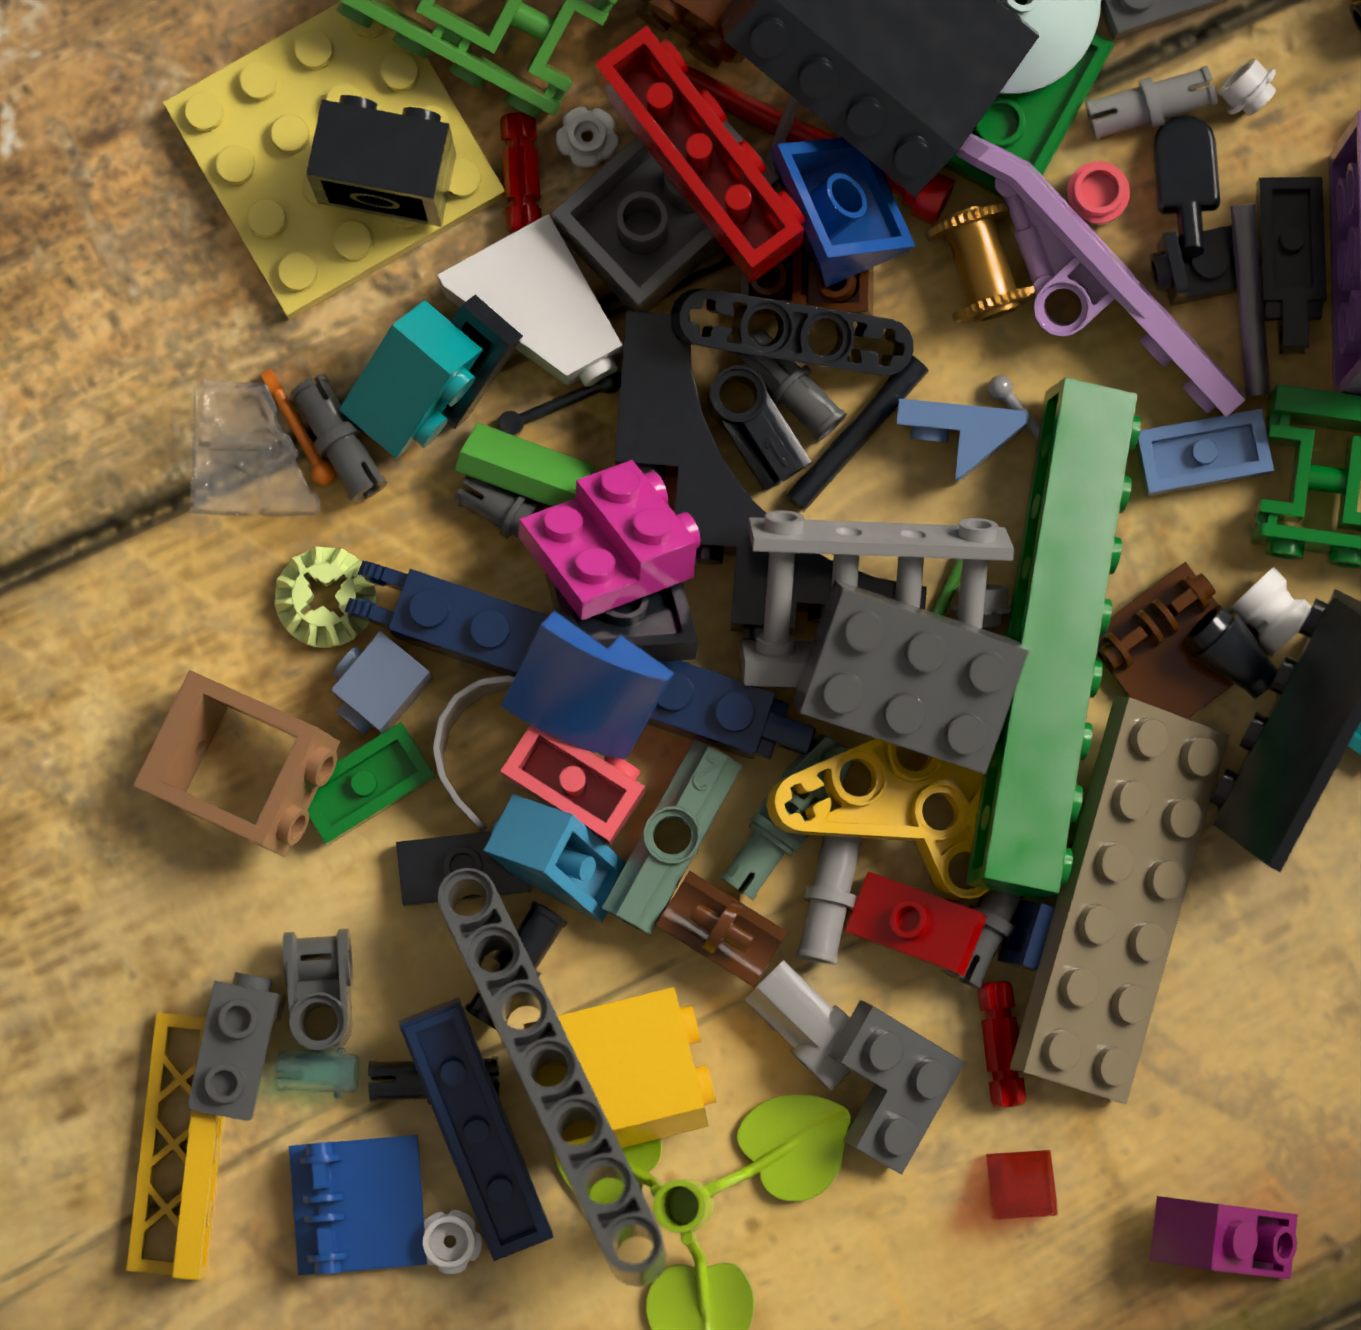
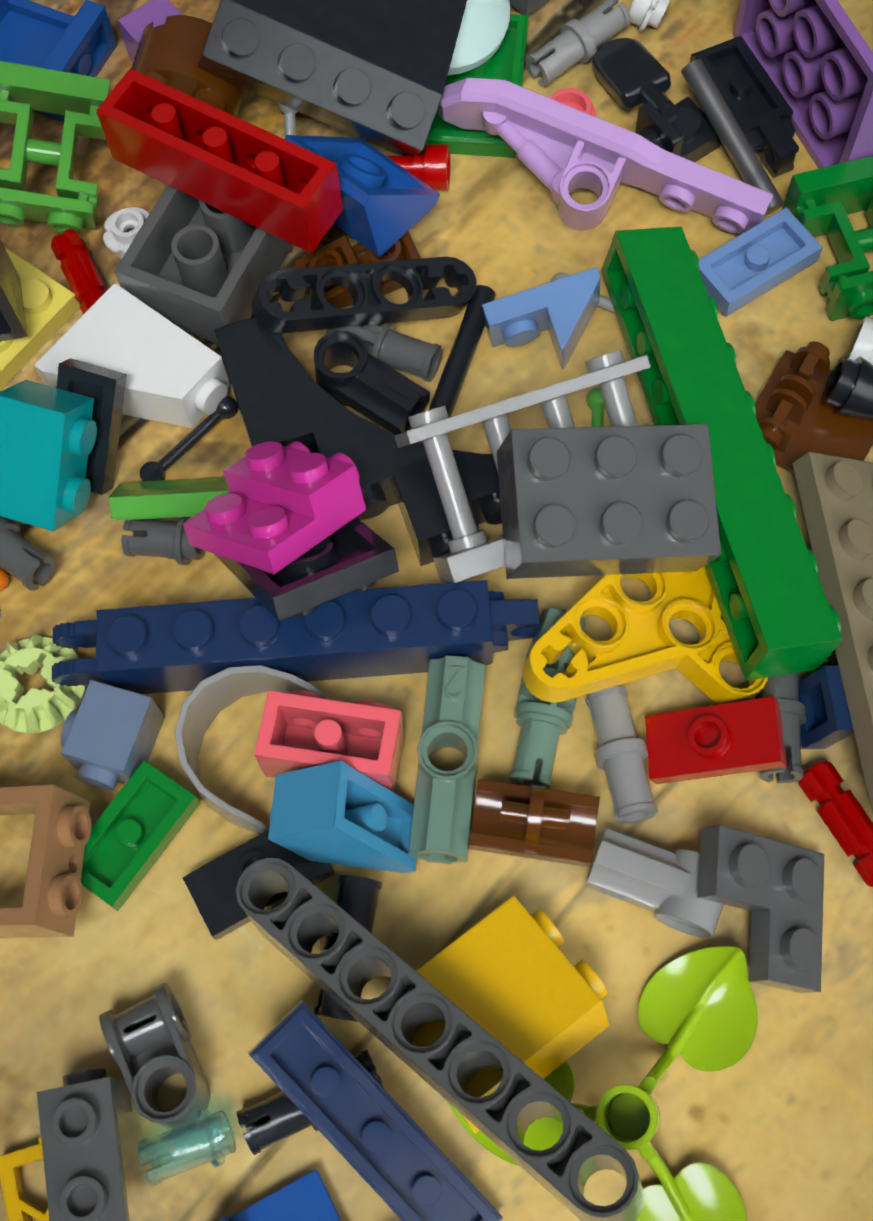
camera: 20 degrees left, 15 degrees down
blue slope [501,611,674,759] -> none
pearl gold hose [925,203,1036,324] -> none

